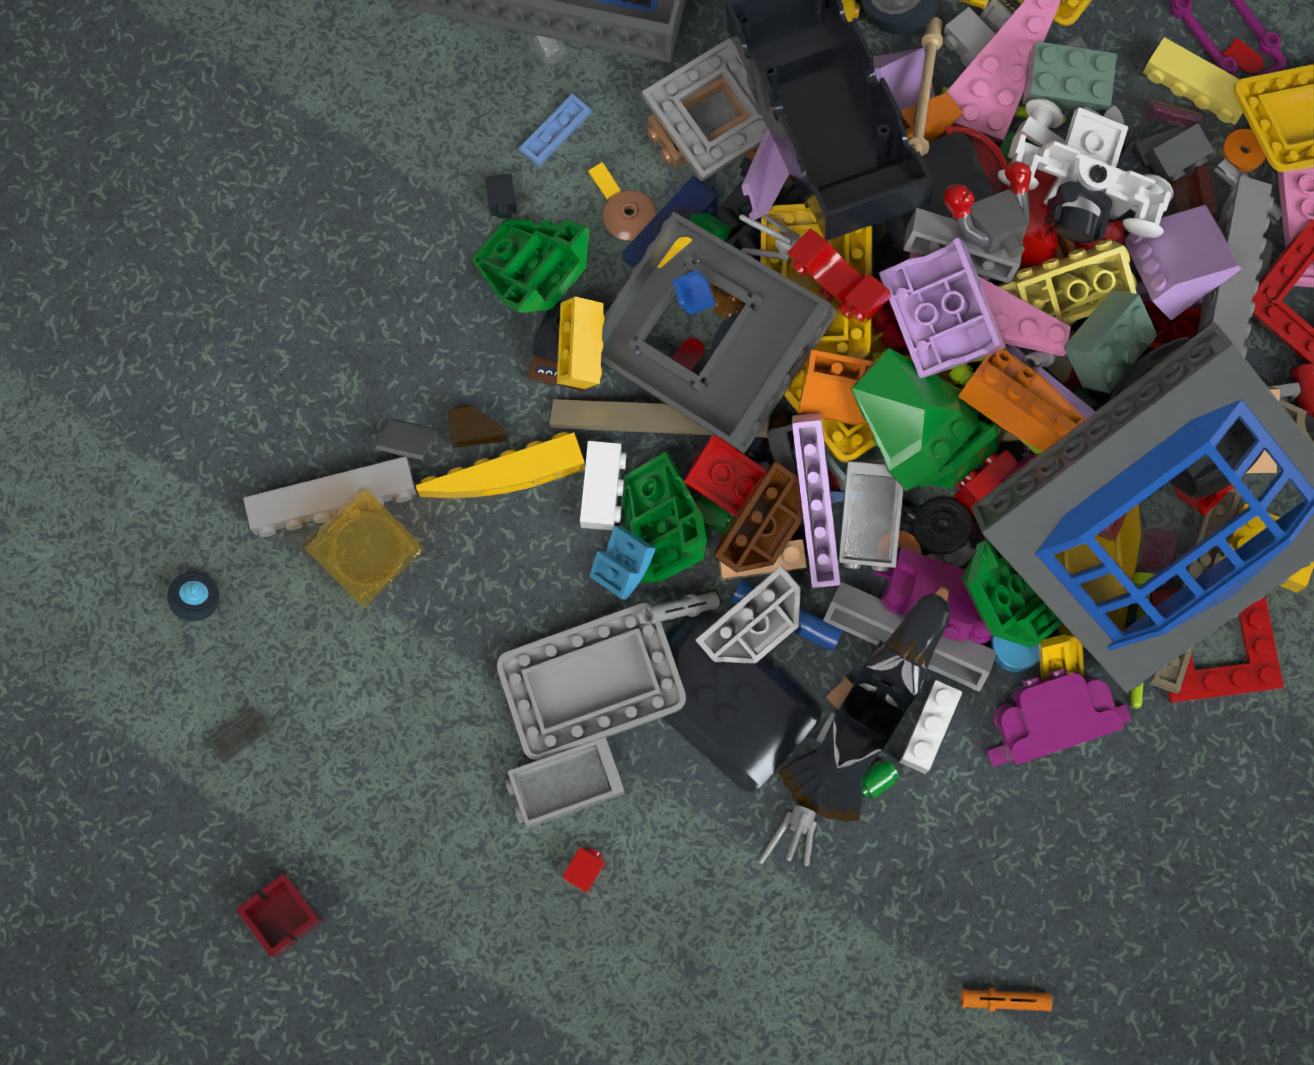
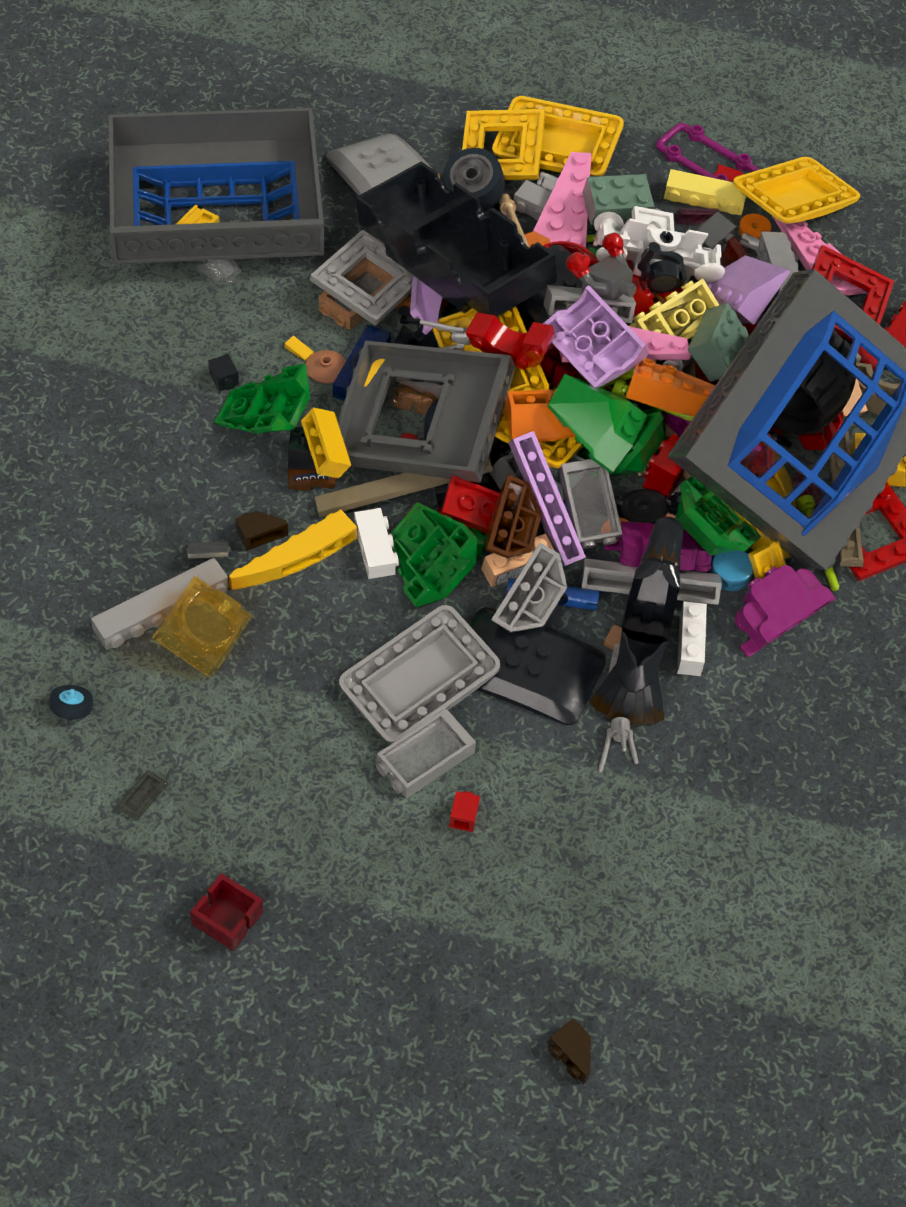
camera: 25 degrees left, 20 degrees down
medium blue tile [519,93,592,168] -> none
dark azure slope [589,526,656,599] -> none
light grey pin [642,592,720,625] -> none
blue panel [672,270,716,315] -> none
green brick [862,758,900,800] -> none
orange pin [961,987,1052,1012] -> none

